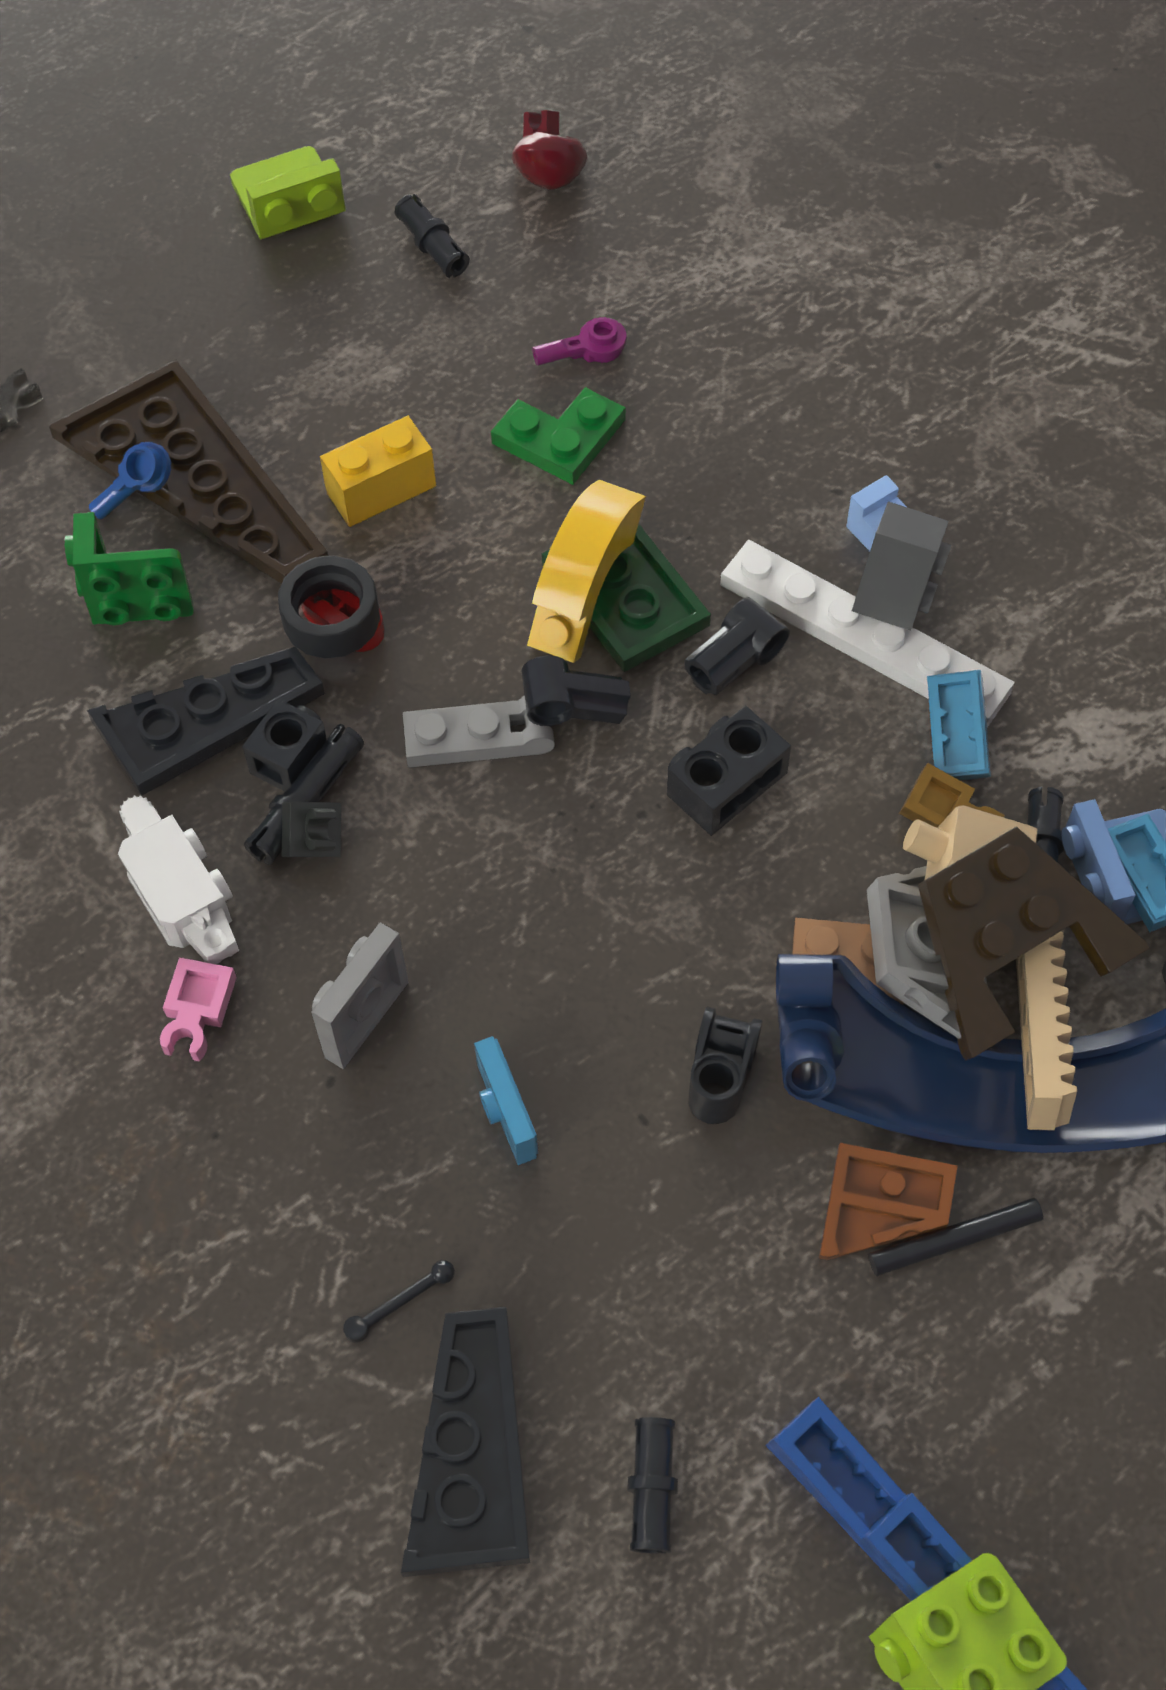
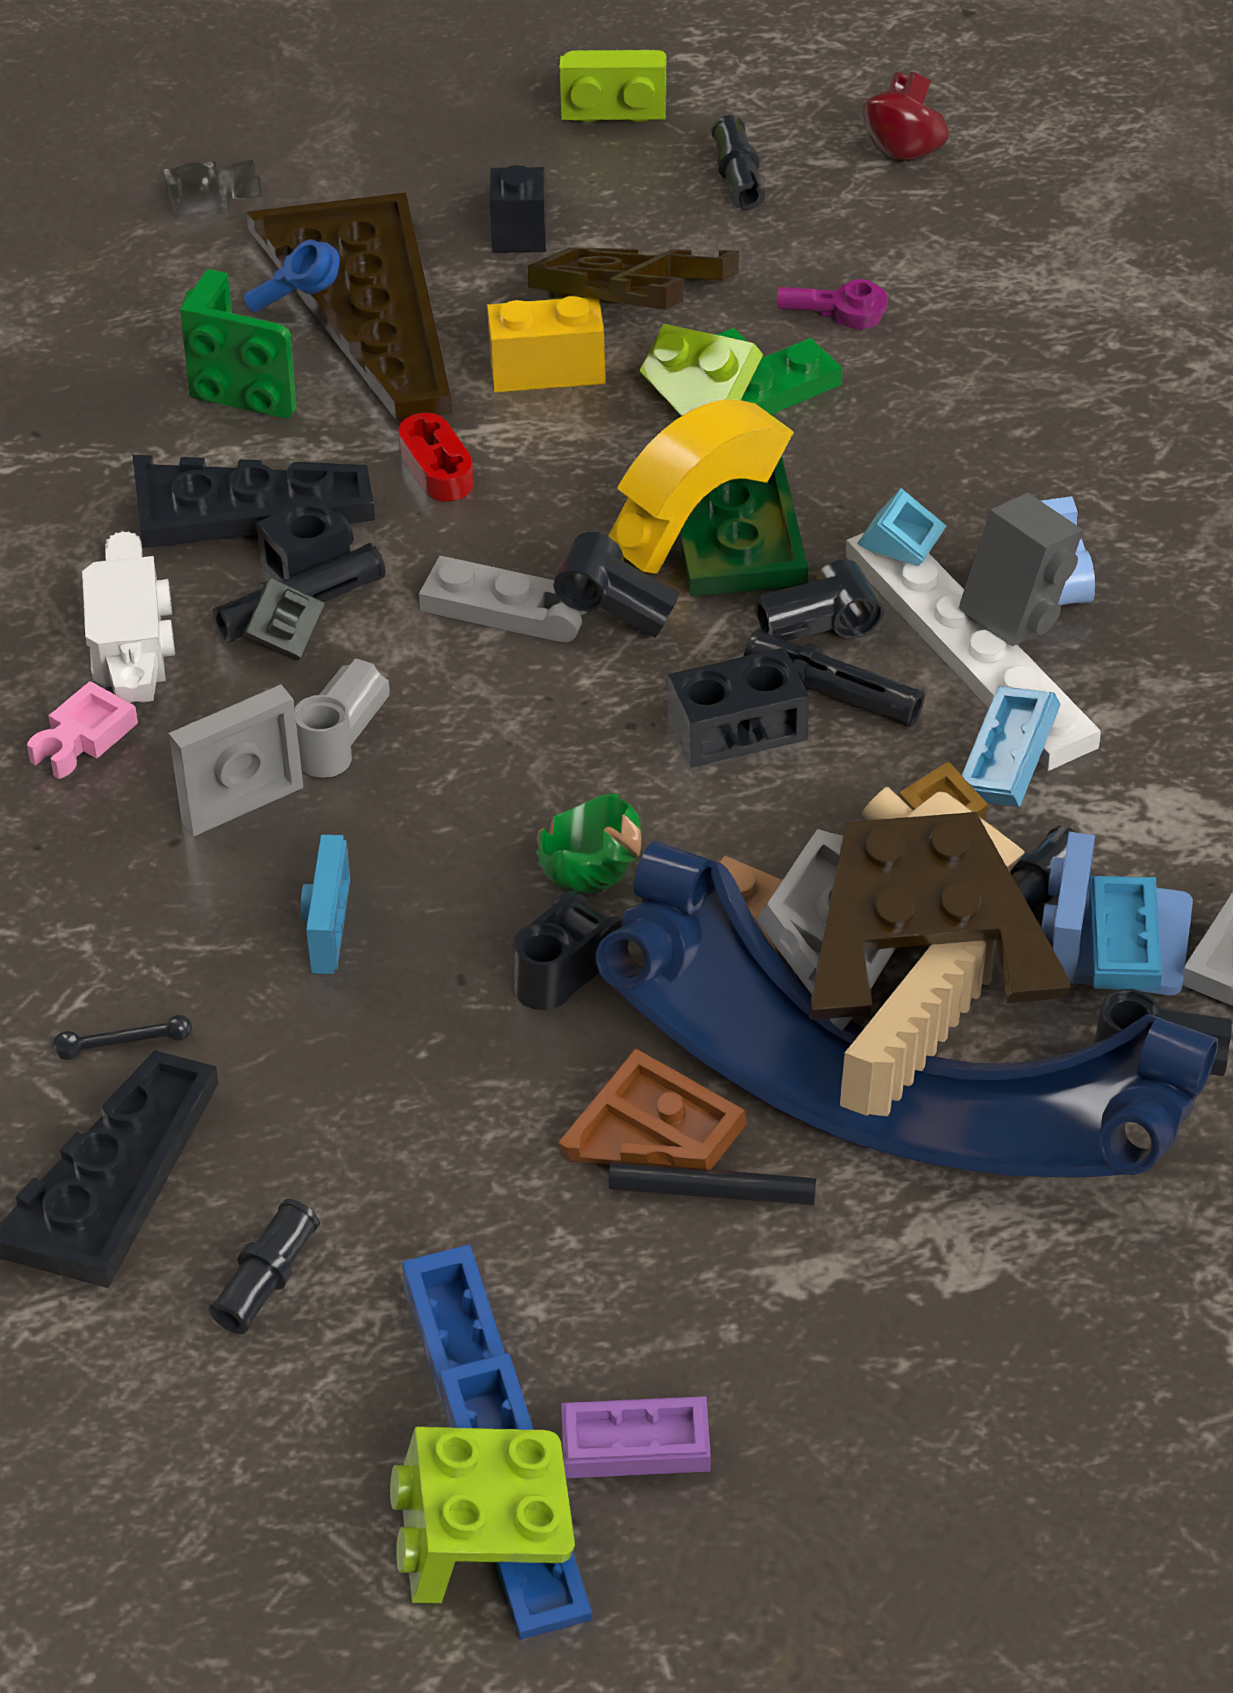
camera: 25 degrees right, 15 degrees down
black tyre [278,555,380,659] -> none
none -> light grey piece [295,658,390,778]
none -> black slope [489,165,547,253]
none -> dark brown wing [528,247,739,310]
none -> green hair [535,793,642,894]
none -> medium lavender plate [561,1396,711,1478]
none -> lime wing [640,323,763,416]
none -> black pin [743,629,925,727]
none -> medium azure slope [857,488,946,566]

